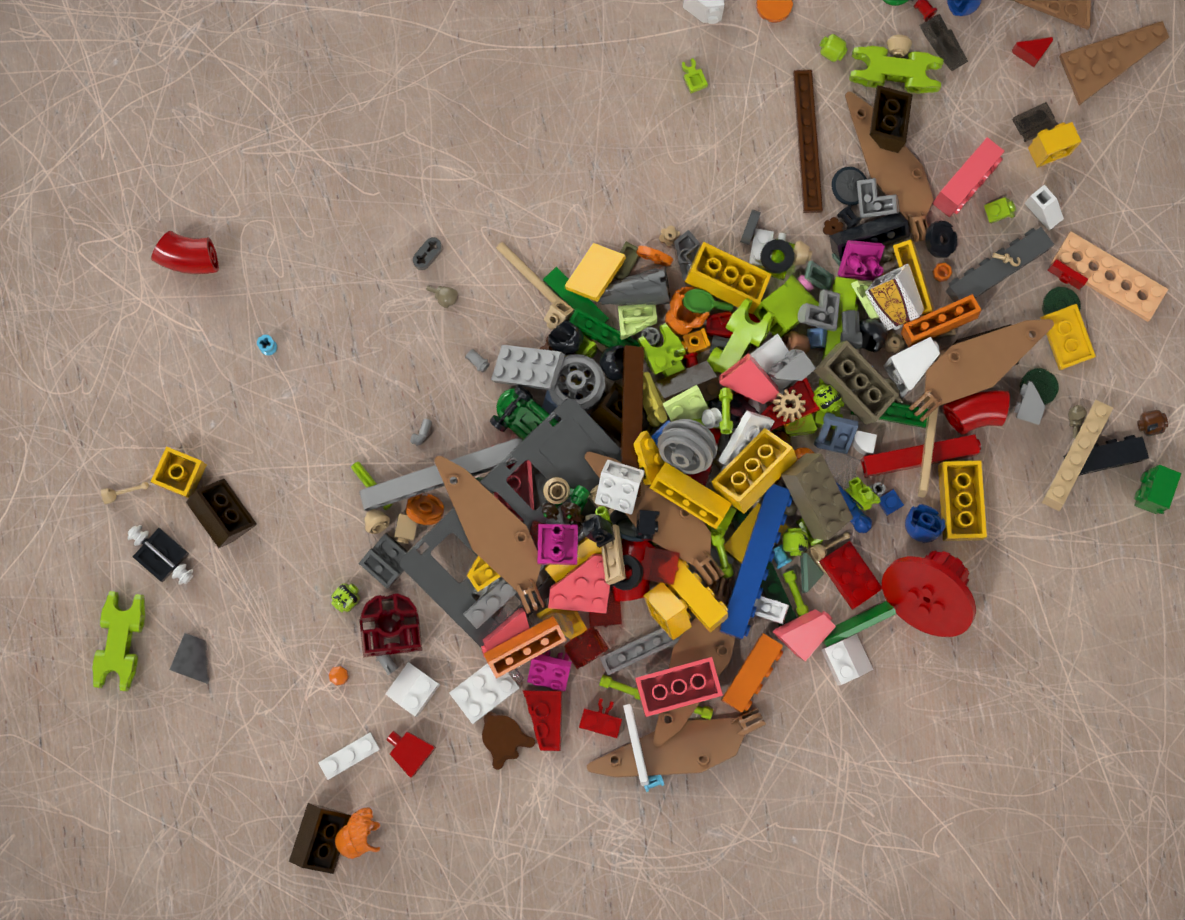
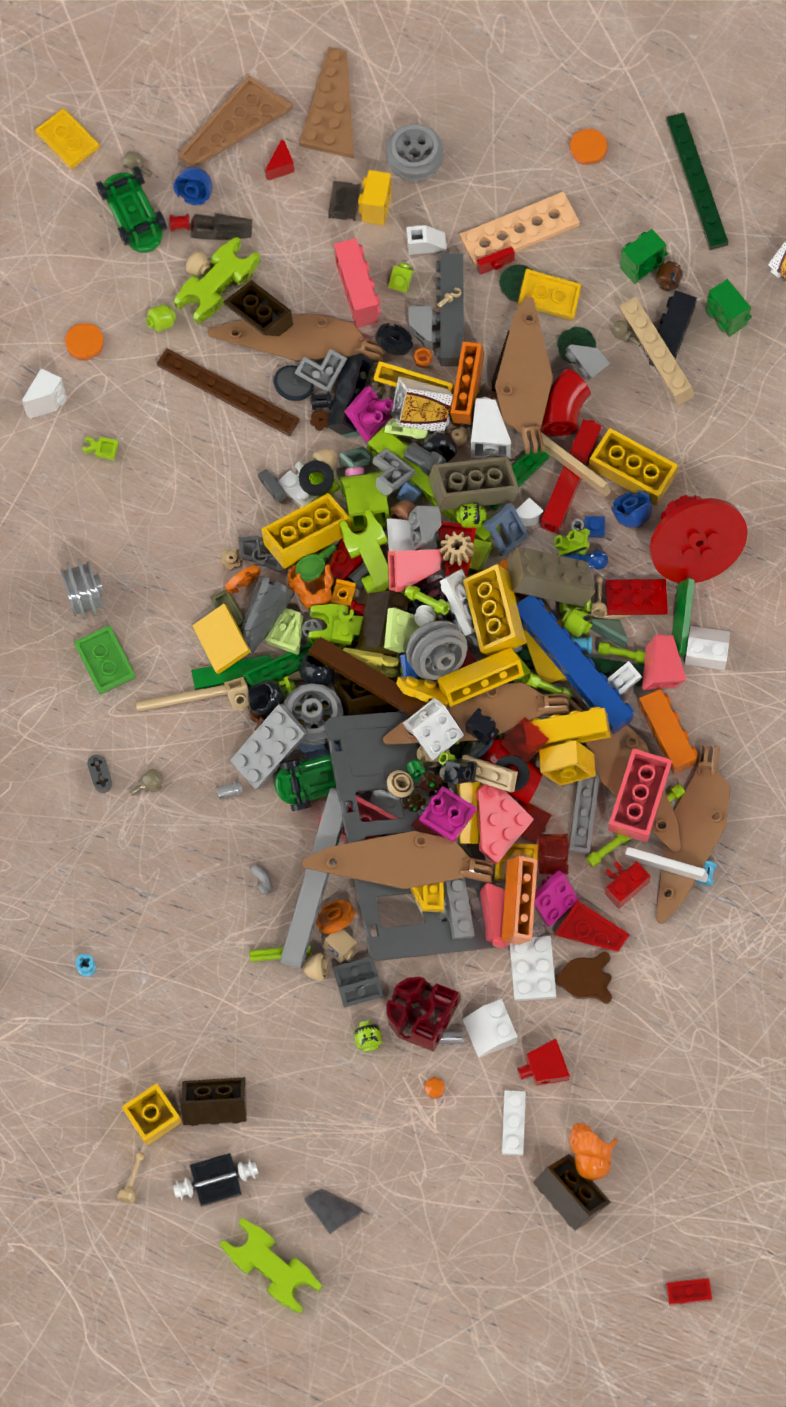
camera: 50 degrees left, 10 degrees down
none -> light grey wheel [60,559,104,620]
none -> bright green plate [74,625,136,695]
none -> light grey wheel [386,124,443,182]
none -> light grey slope [409,306,436,350]
none -> green brick [620,229,668,284]

